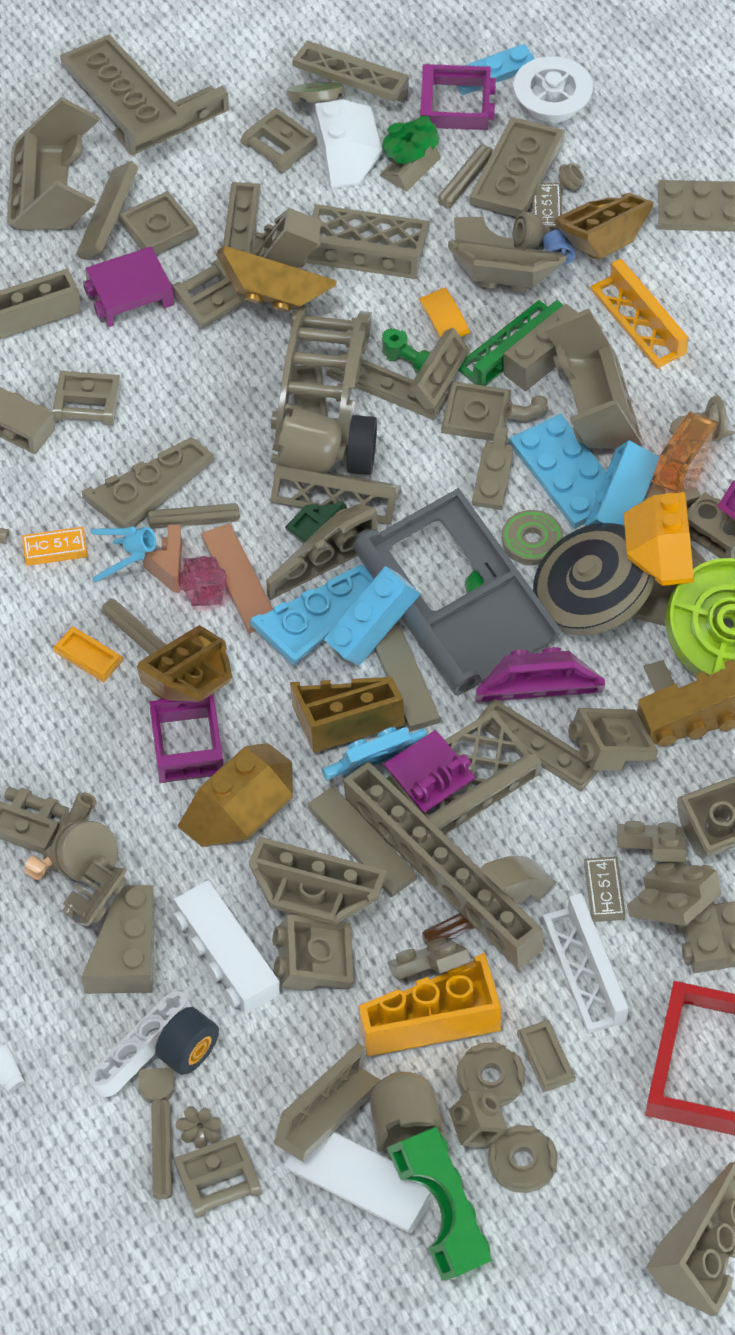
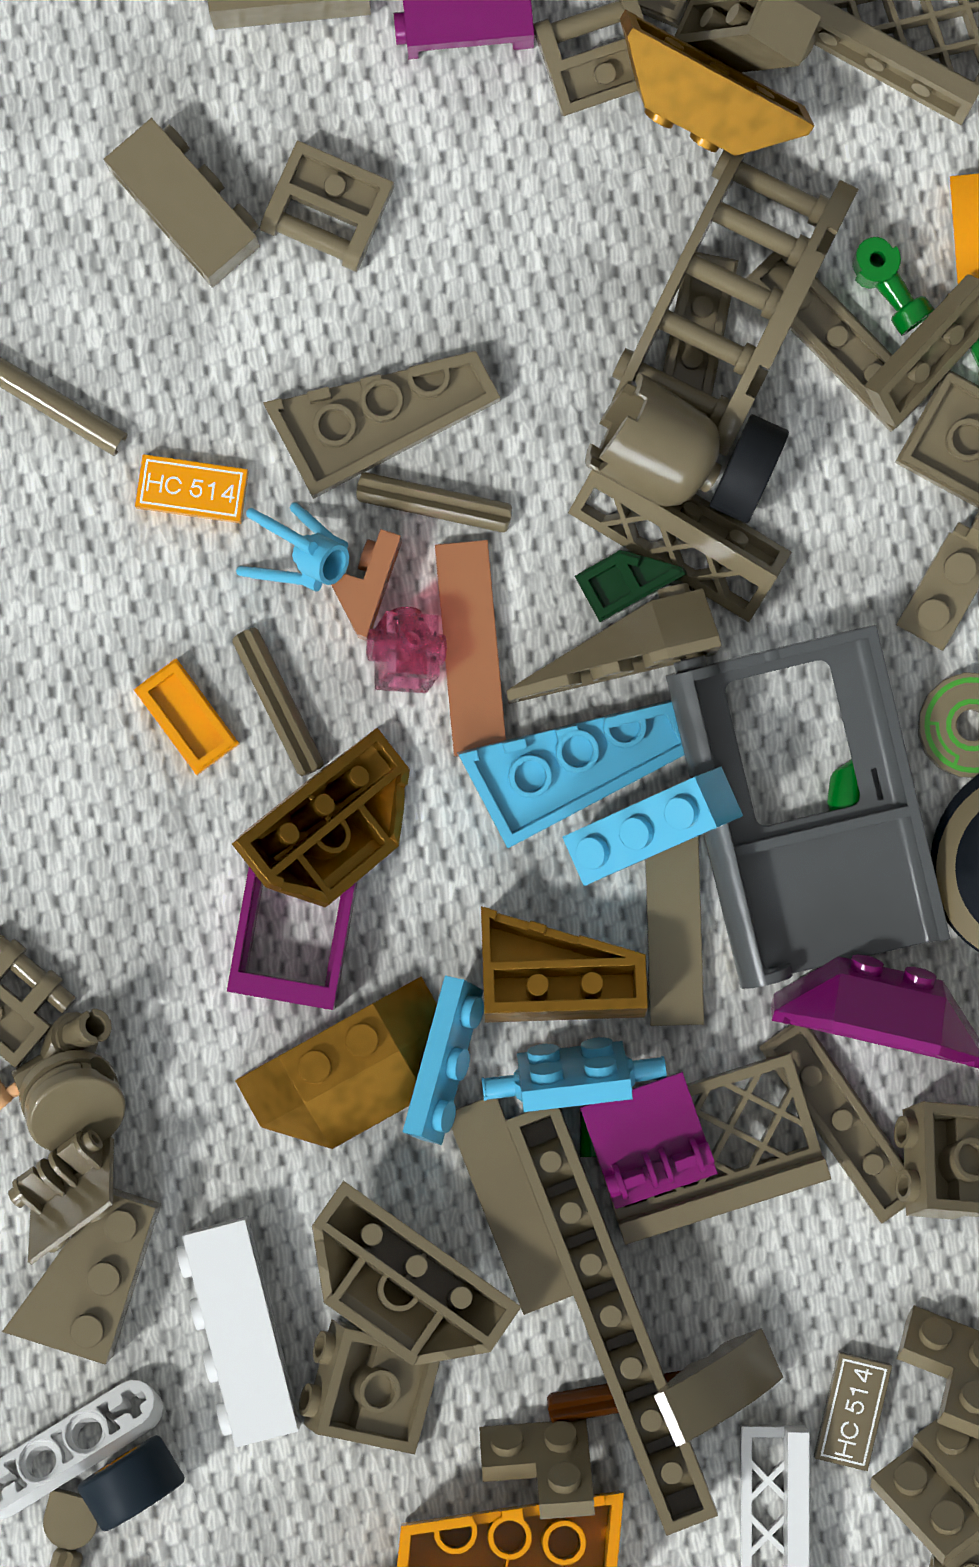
camera: 20 degrees right, 30 degrees up
none -> medium azure plate [402,975,484,1145]

